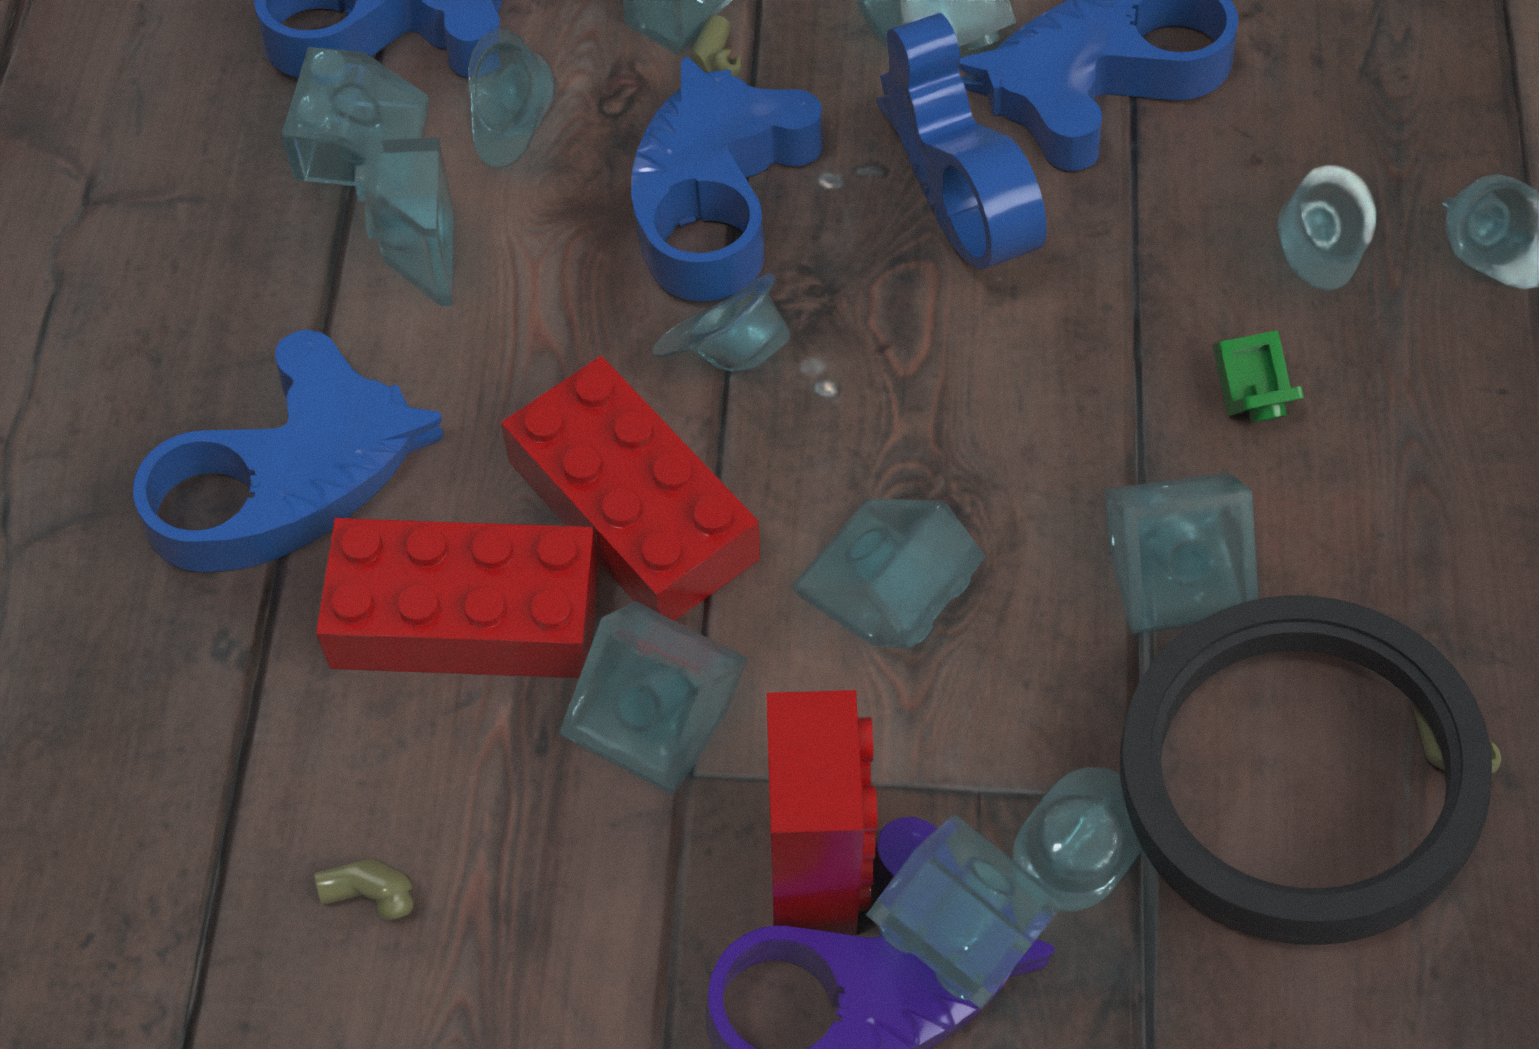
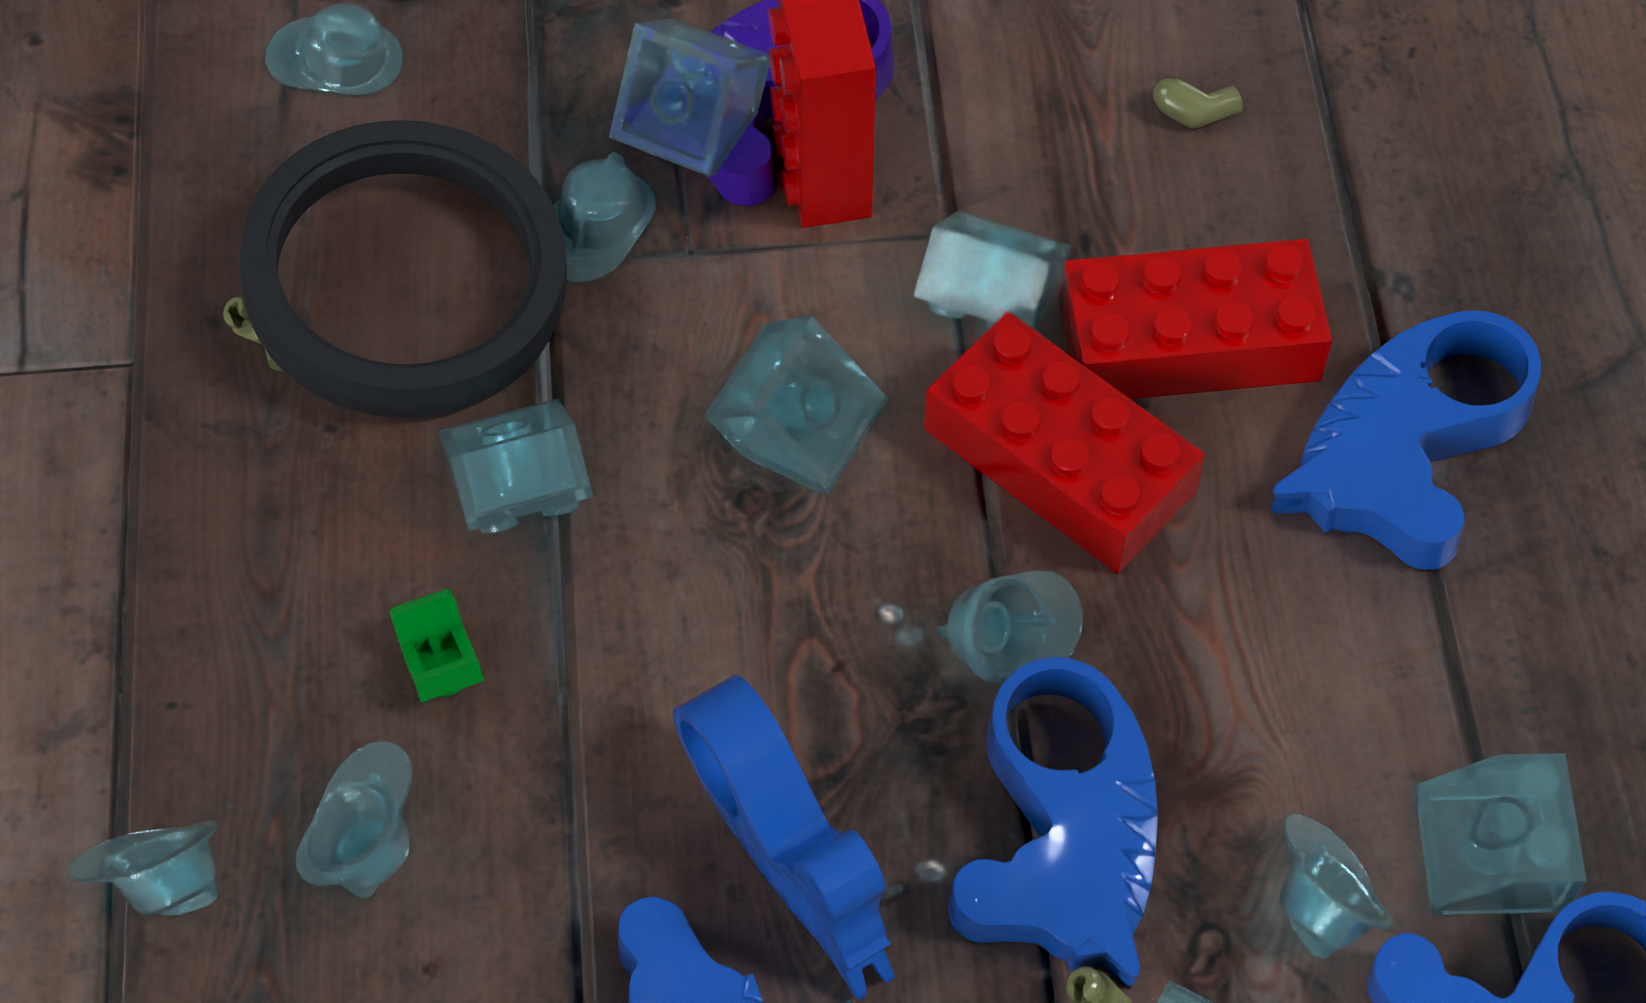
camera: 170 degrees right, 0 degrees up
clear light blue slope [355,137,455,306] -> none

